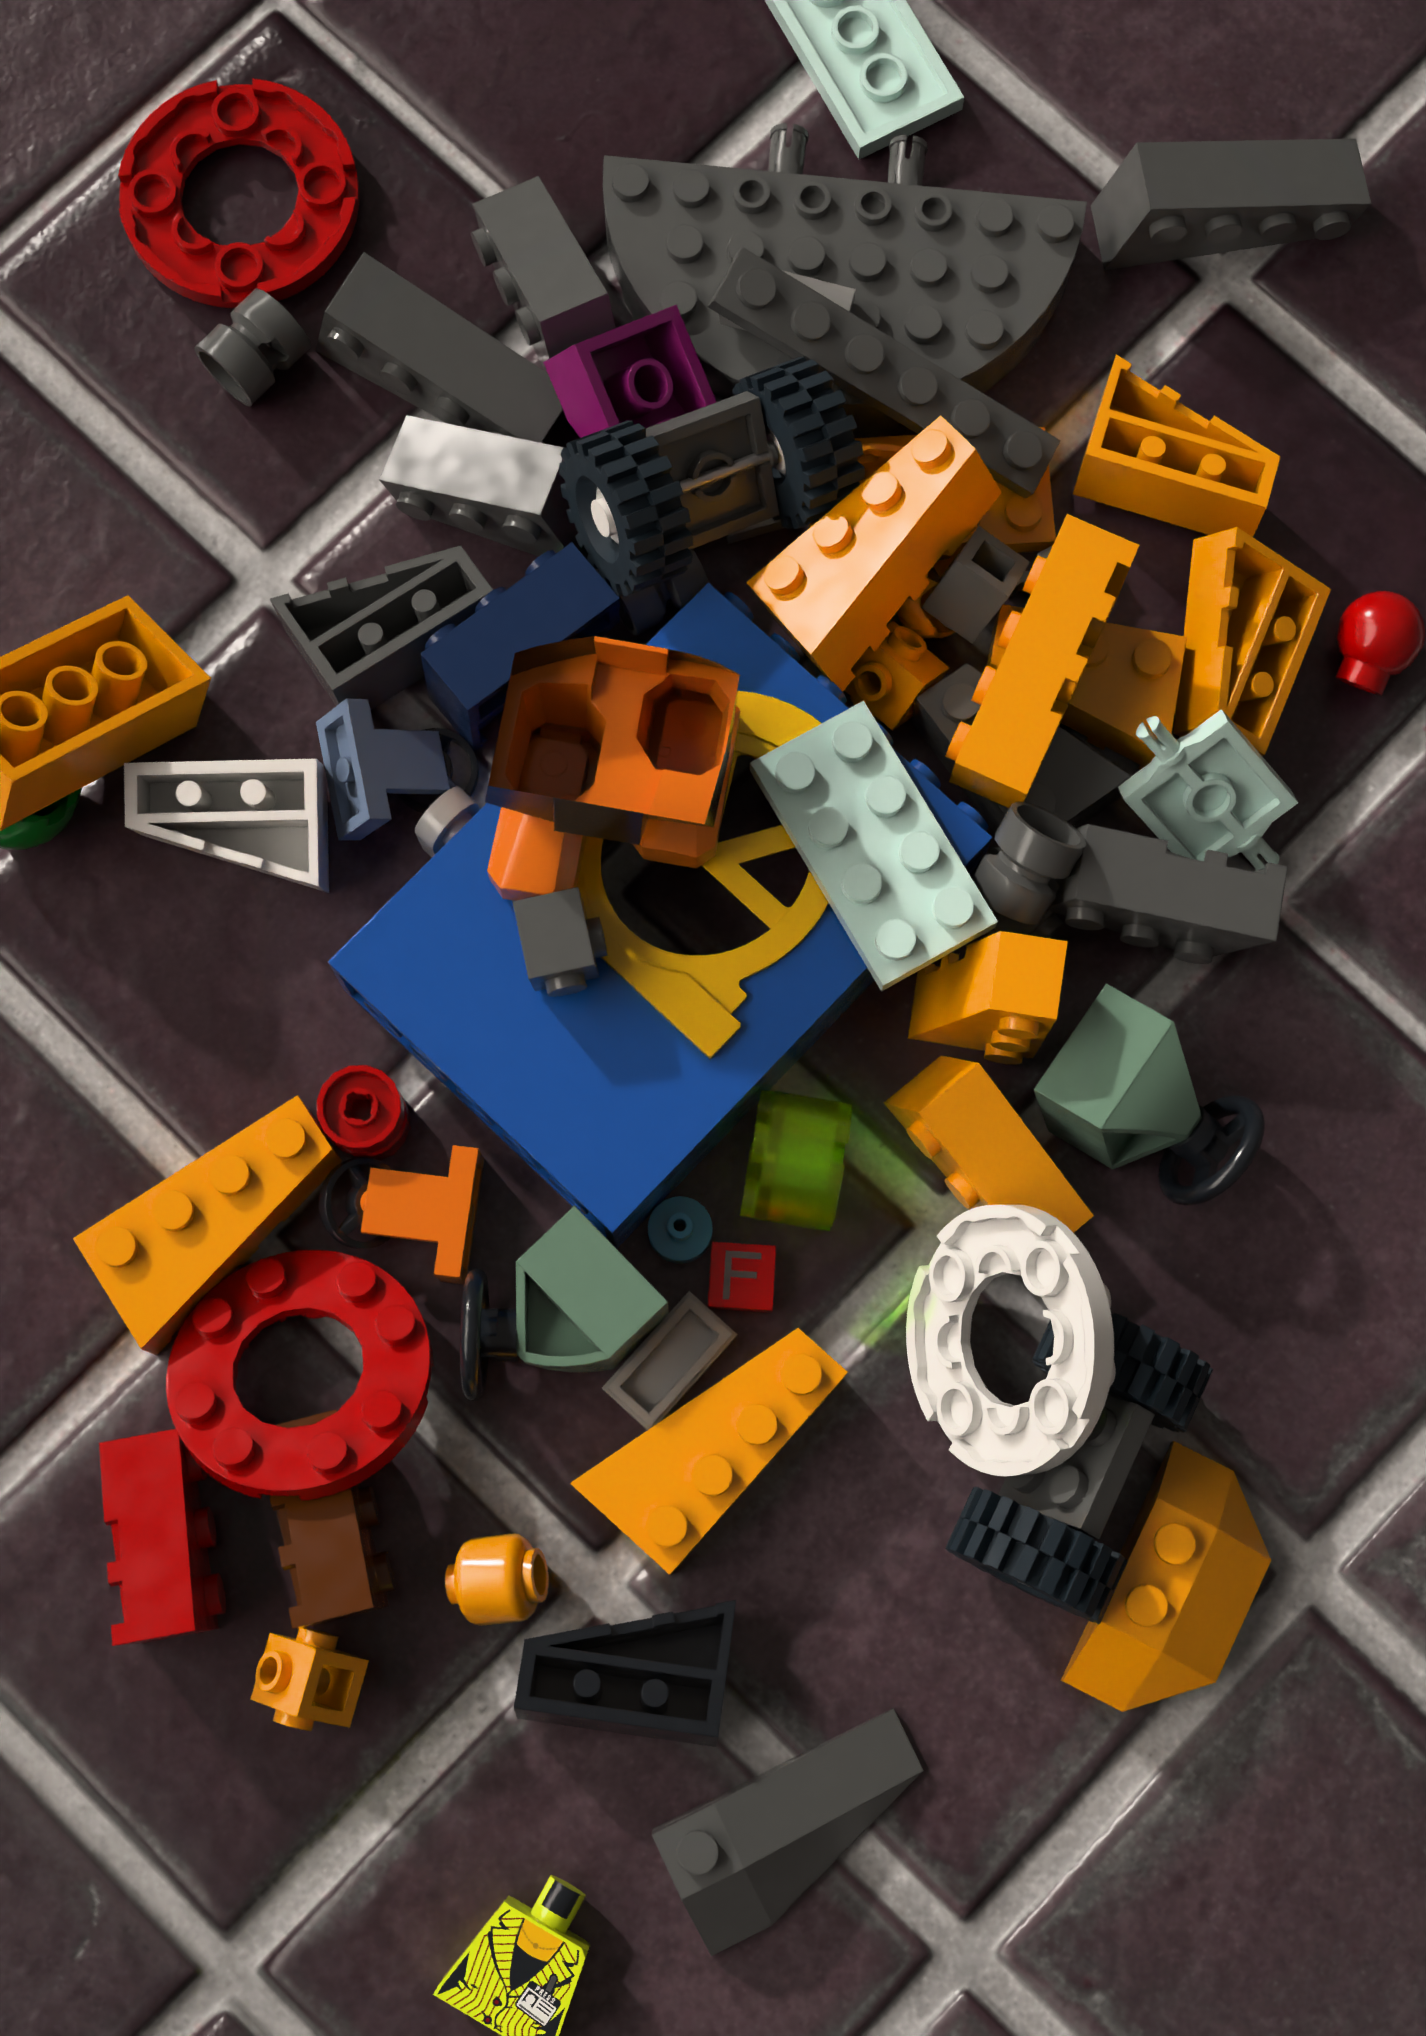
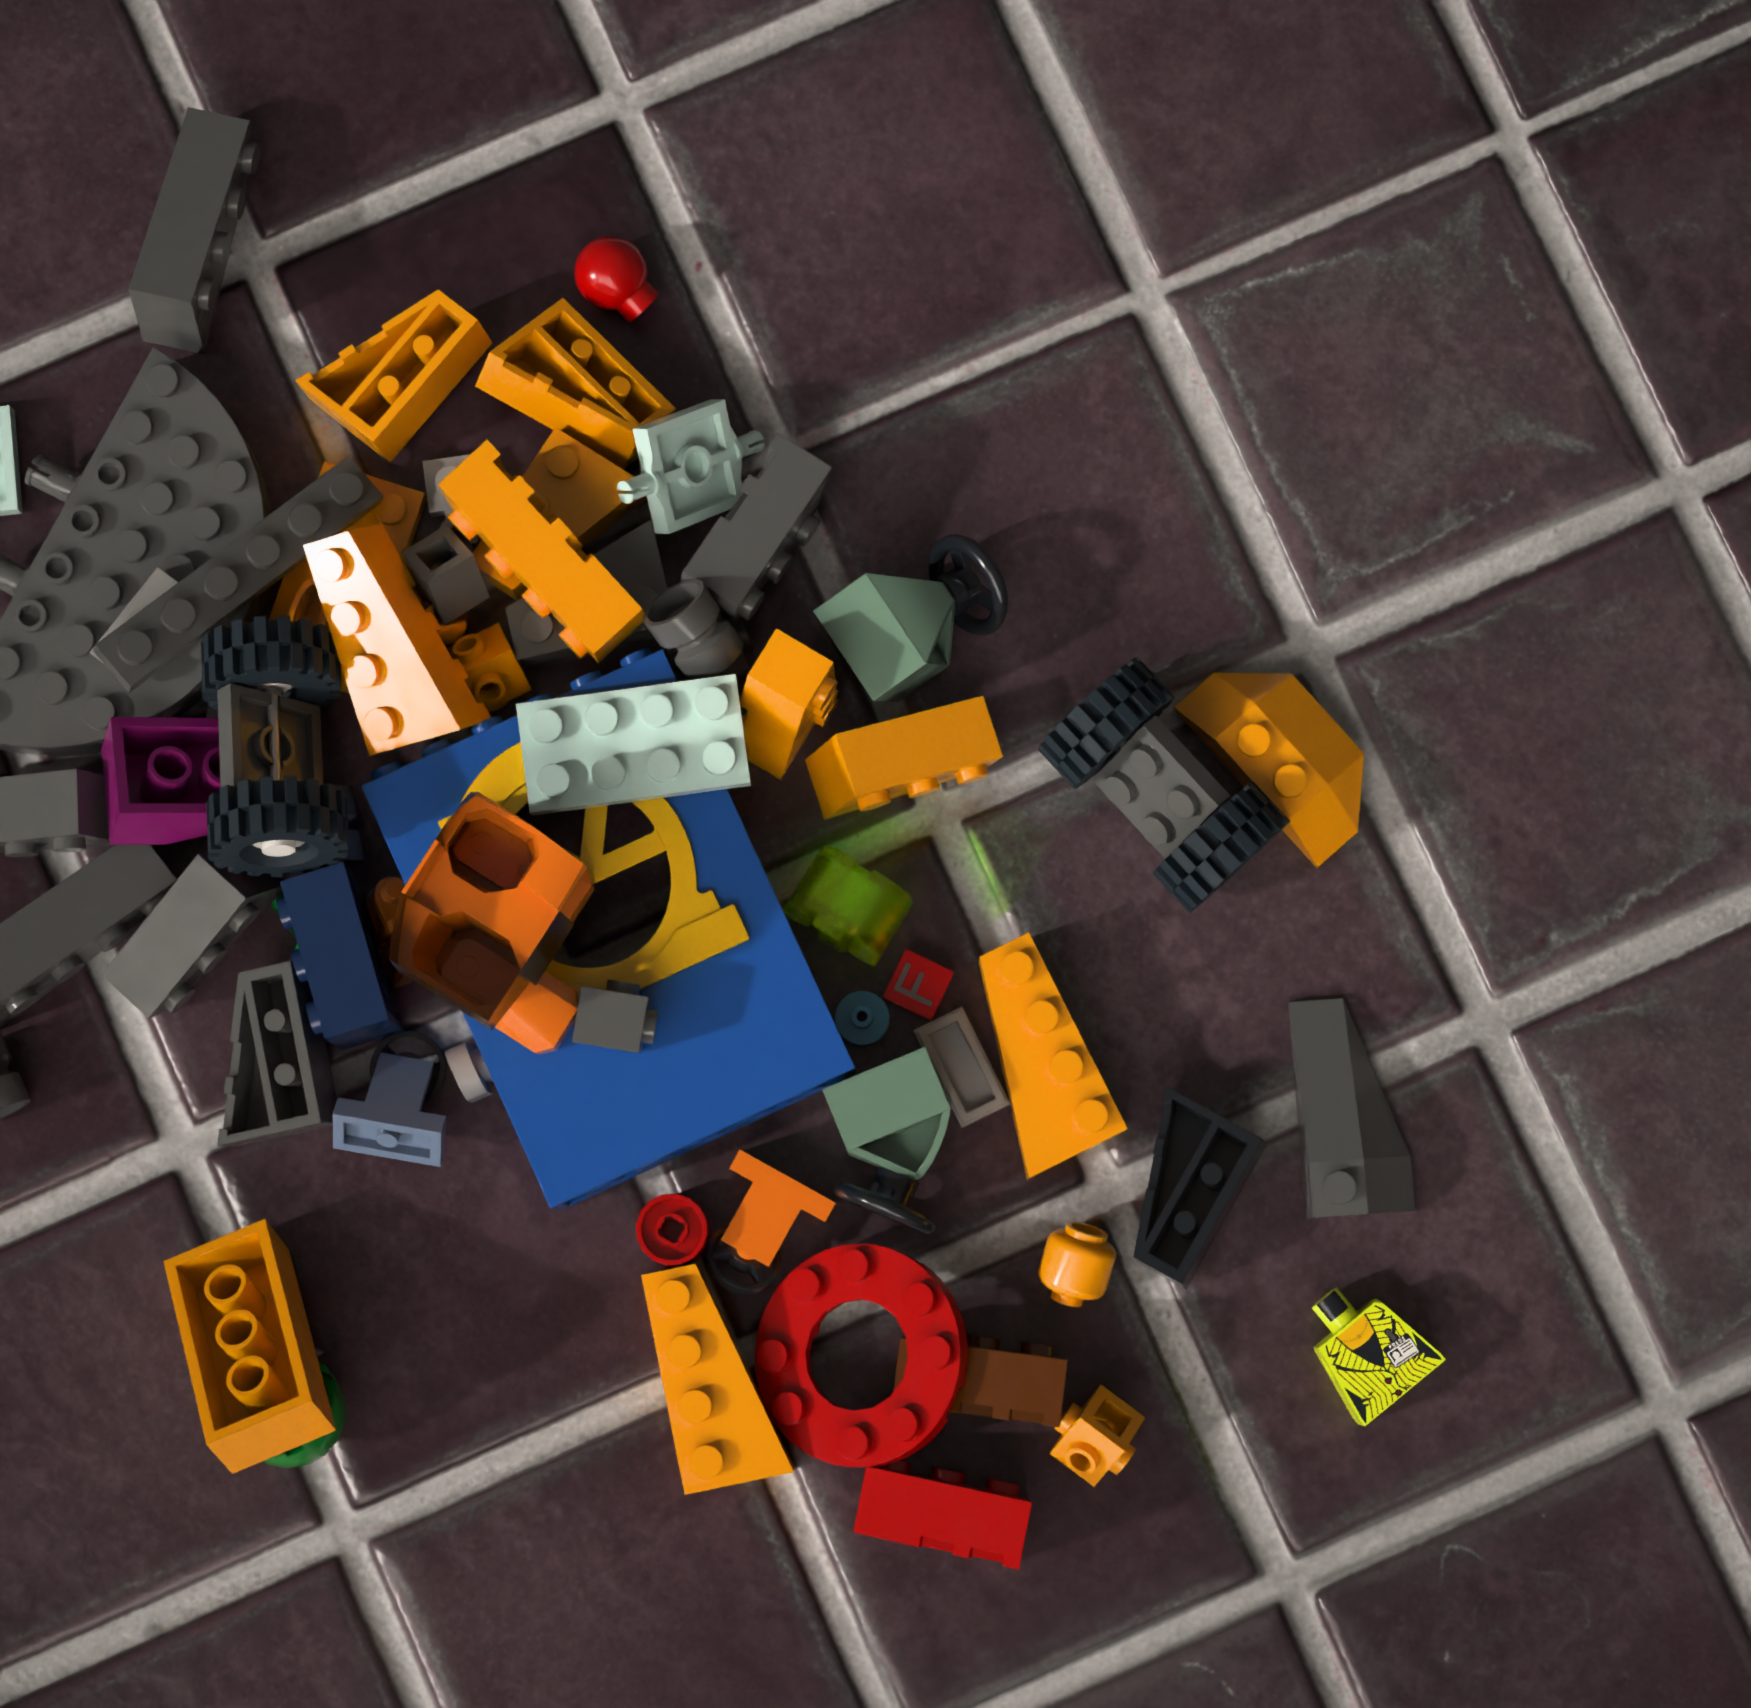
camera: 65 degrees left, 5 degrees up
white wedge [124,759,329,893] -> none
white plate [906,1205,1116,1476] -> none

